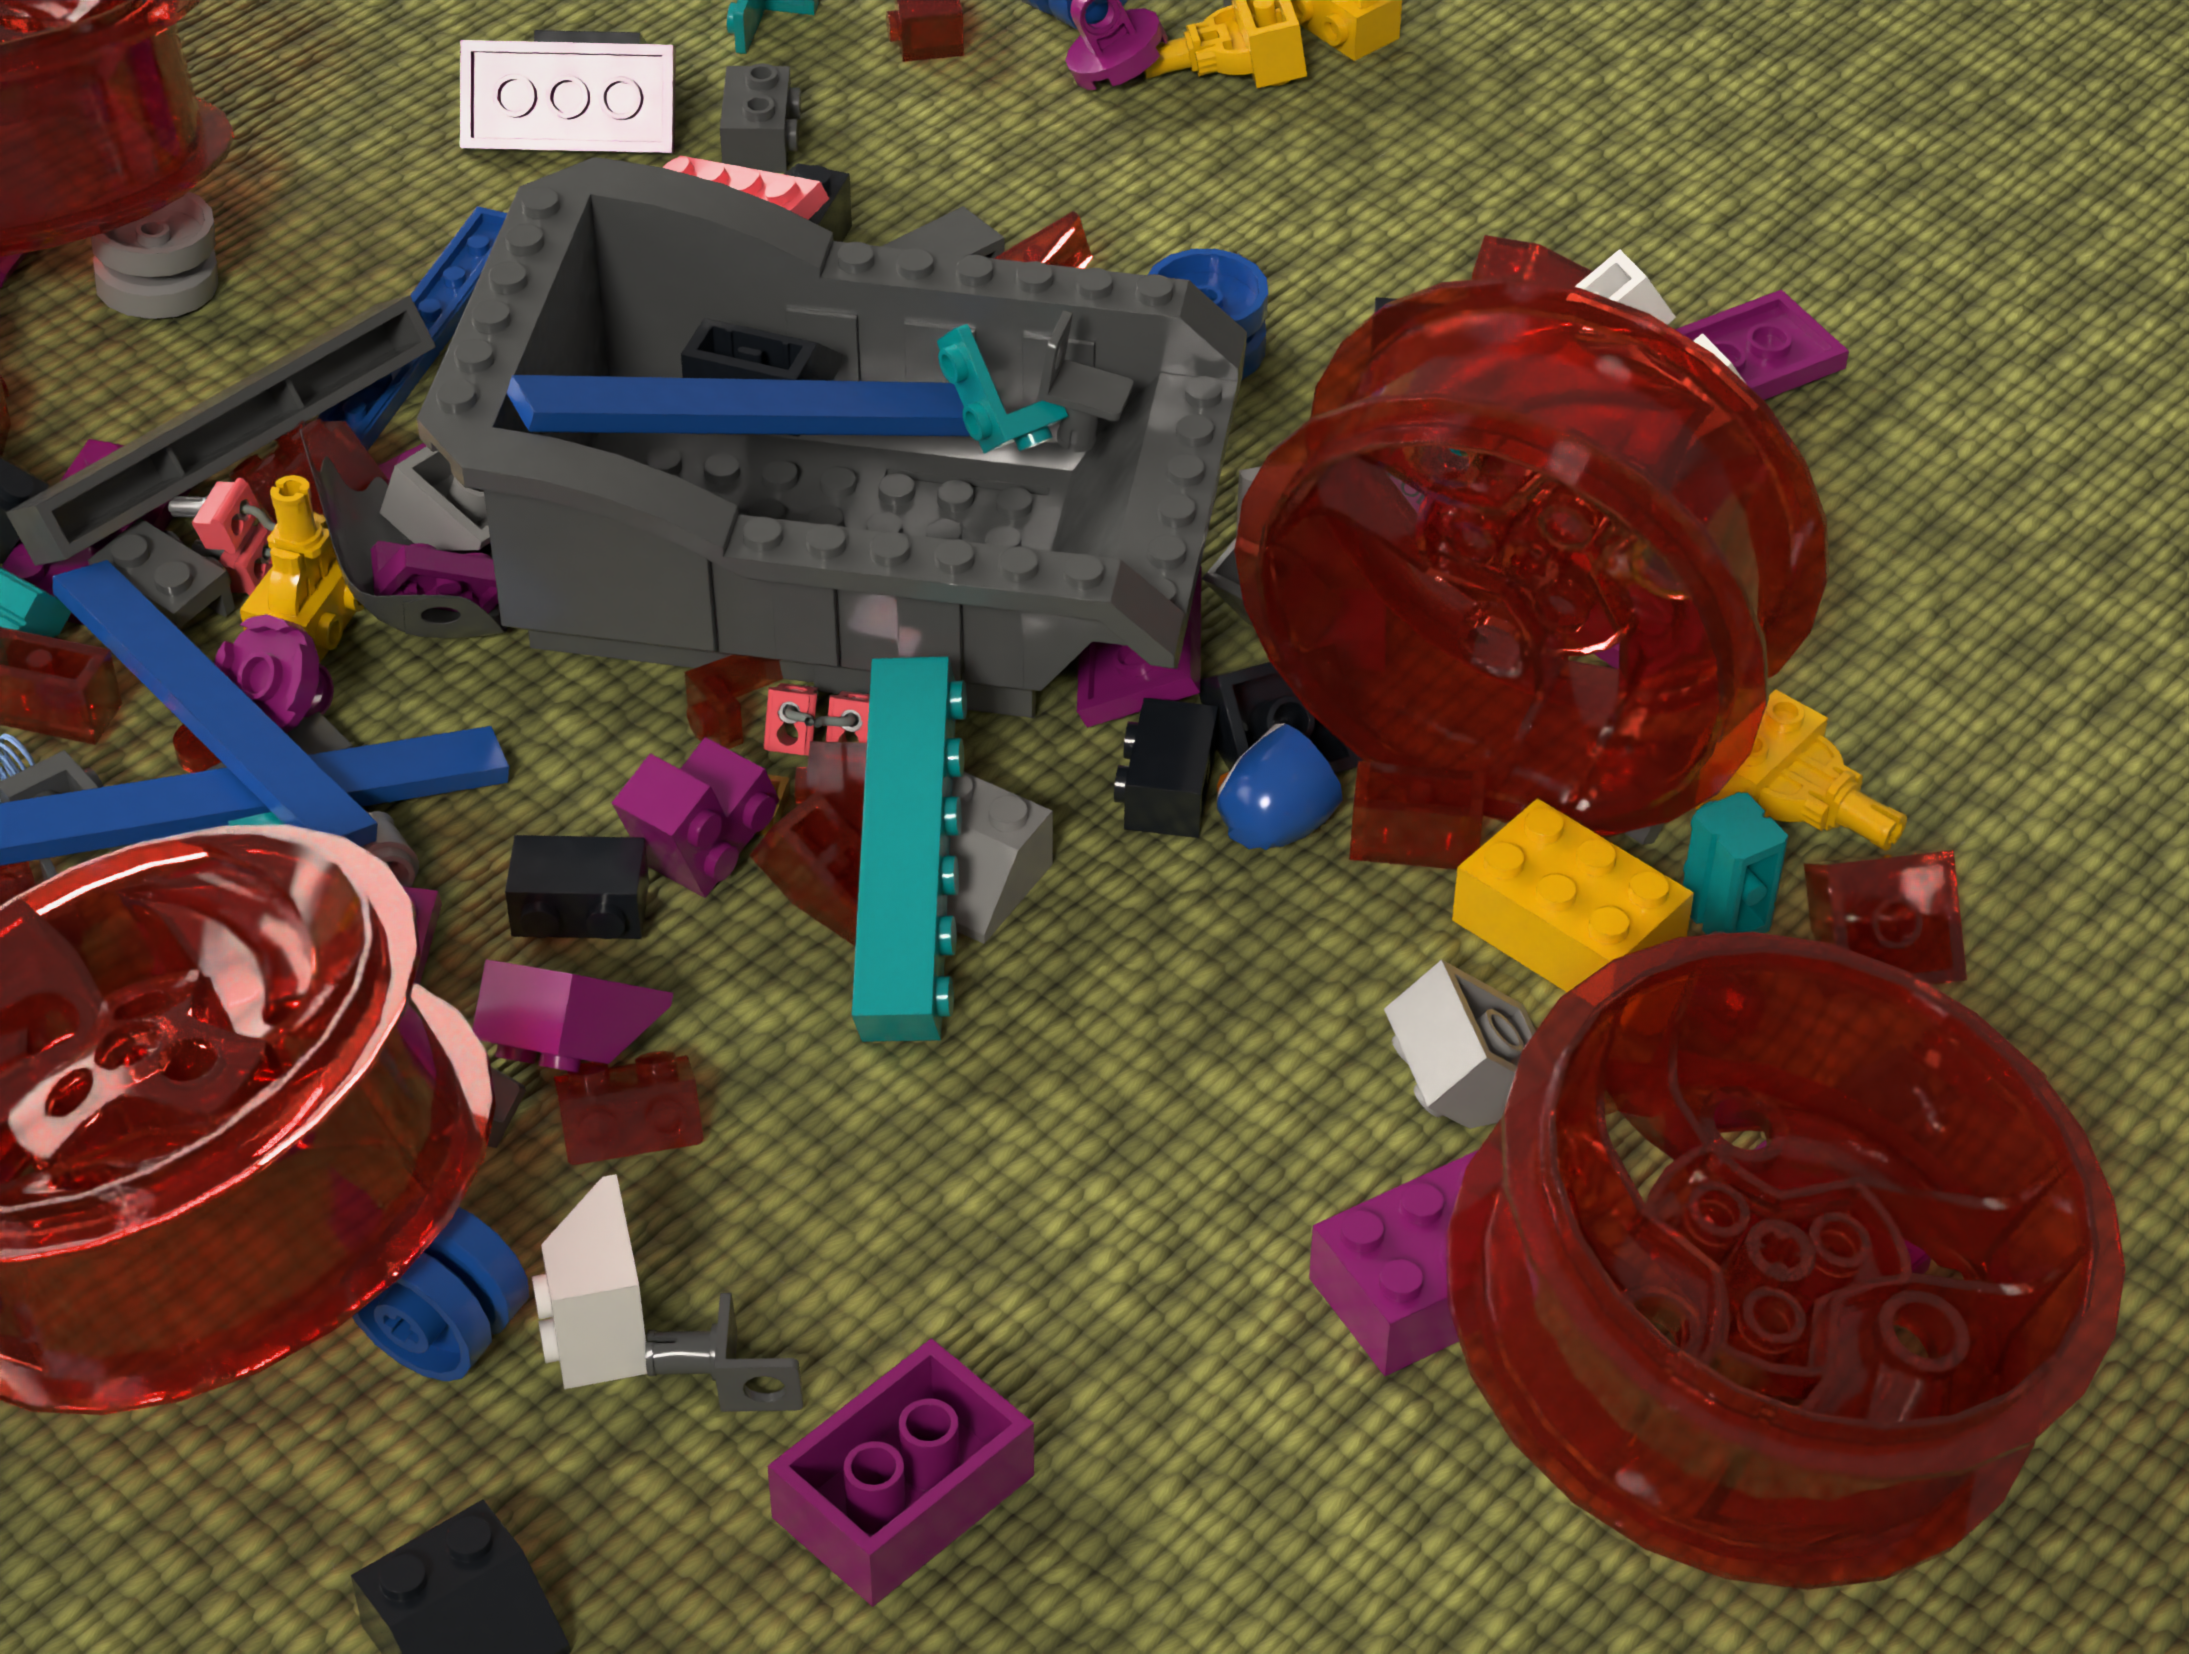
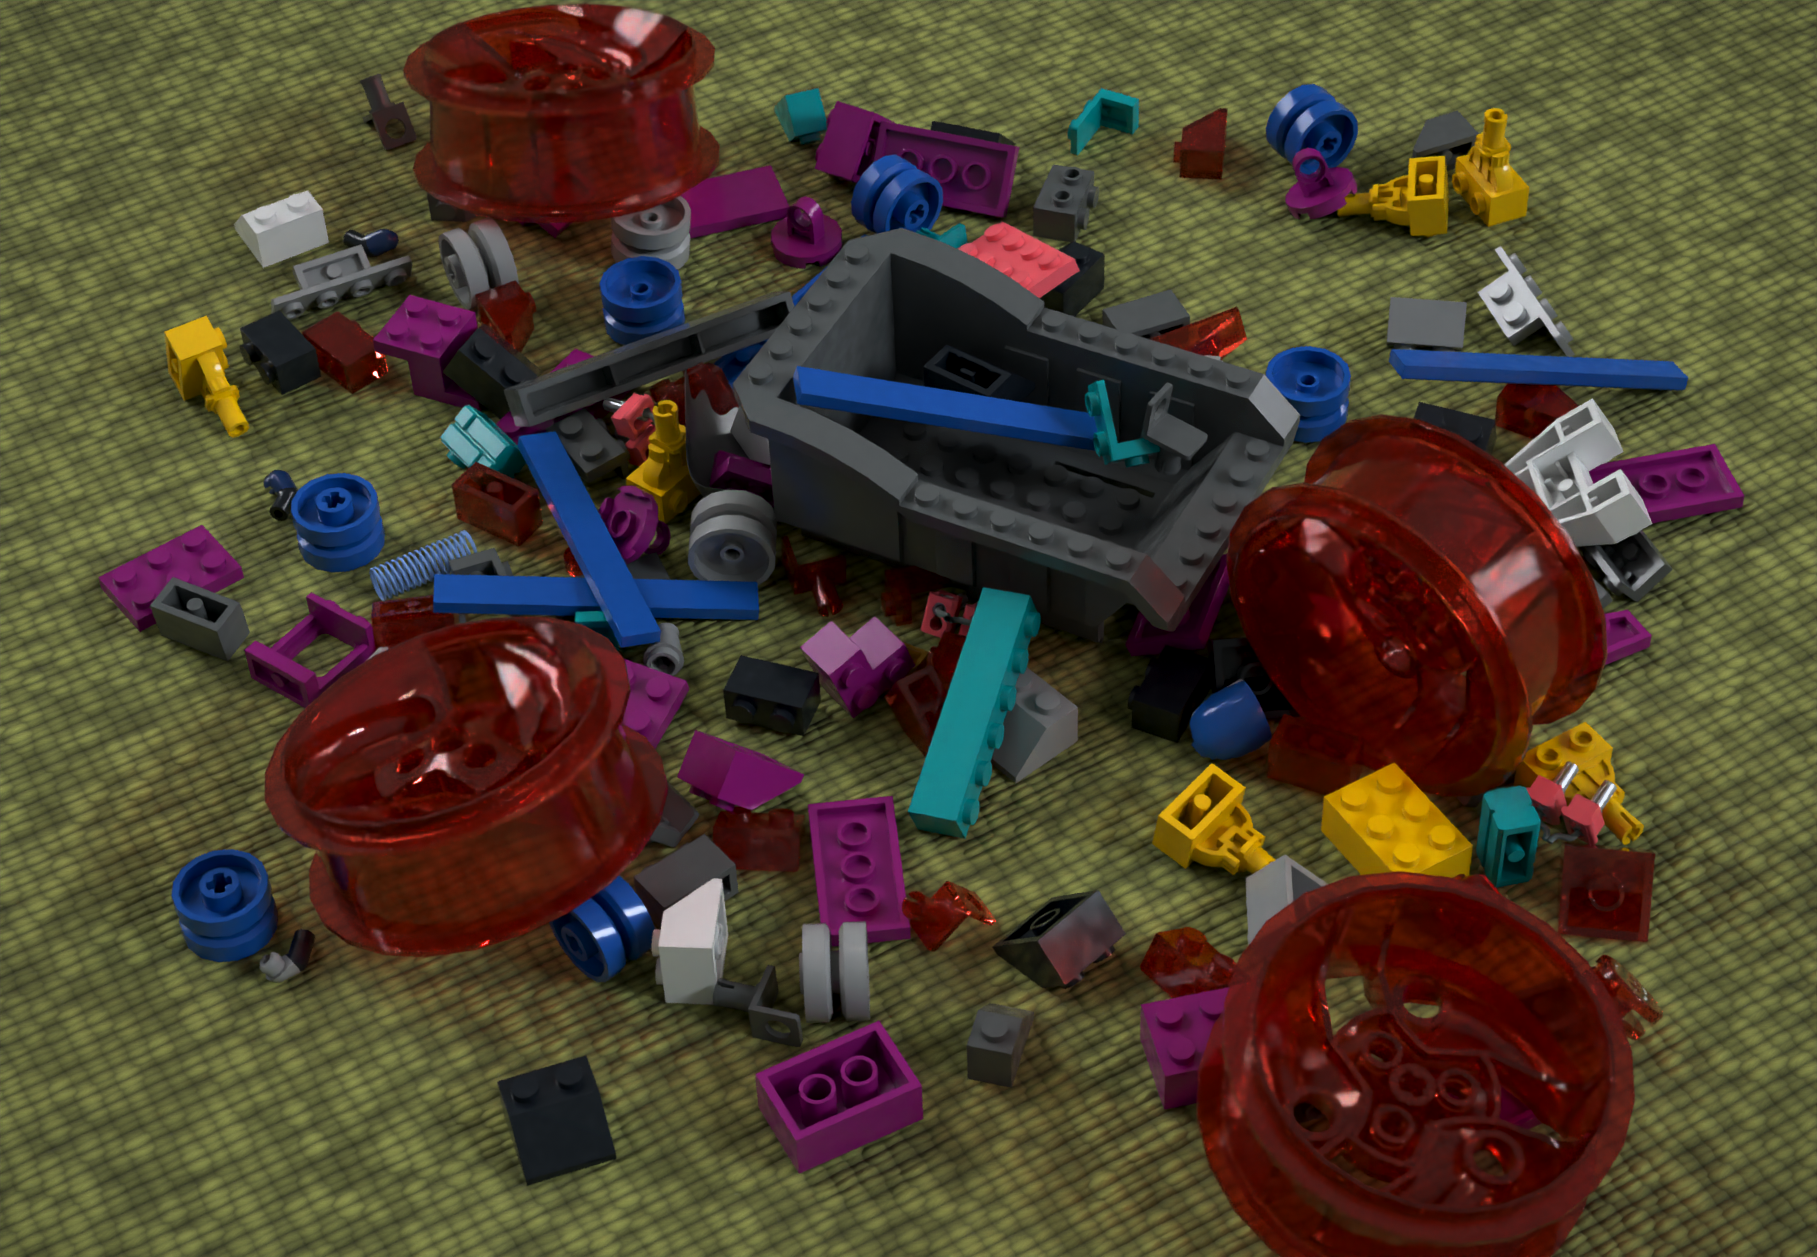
camera: 20 degrees right, 0 degrees up
none -> blue wheel [599,256,685,346]
none -> dark grey brick [634,834,739,929]
none -> magenta tile [669,165,790,239]
none -> light grey wheel [688,489,777,585]
none -> magenta tile [771,196,842,269]
none -> teal slope [774,88,827,145]
none -> clear red bracket [781,536,846,617]
none -> light grey wheel [799,921,870,1023]
none -> magenta plate [808,796,911,947]
none -> magenta brick [814,101,897,184]
none -> blue wheel [851,154,943,234]
none -> clear red bracket [902,881,996,952]
none -> dark grey slope [967,1003,1034,1088]
none -> black slope [992,890,1126,989]
none -> clear red bracket [1140,927,1251,998]
none -> yellow brick [1152,763,1276,875]
none -> light grey slope [1386,297,1467,352]
none -> blue tile [1389,349,1688,391]
none -> light grey bracket [1478,246,1575,357]
none -> coral piece [1526,761,1617,845]

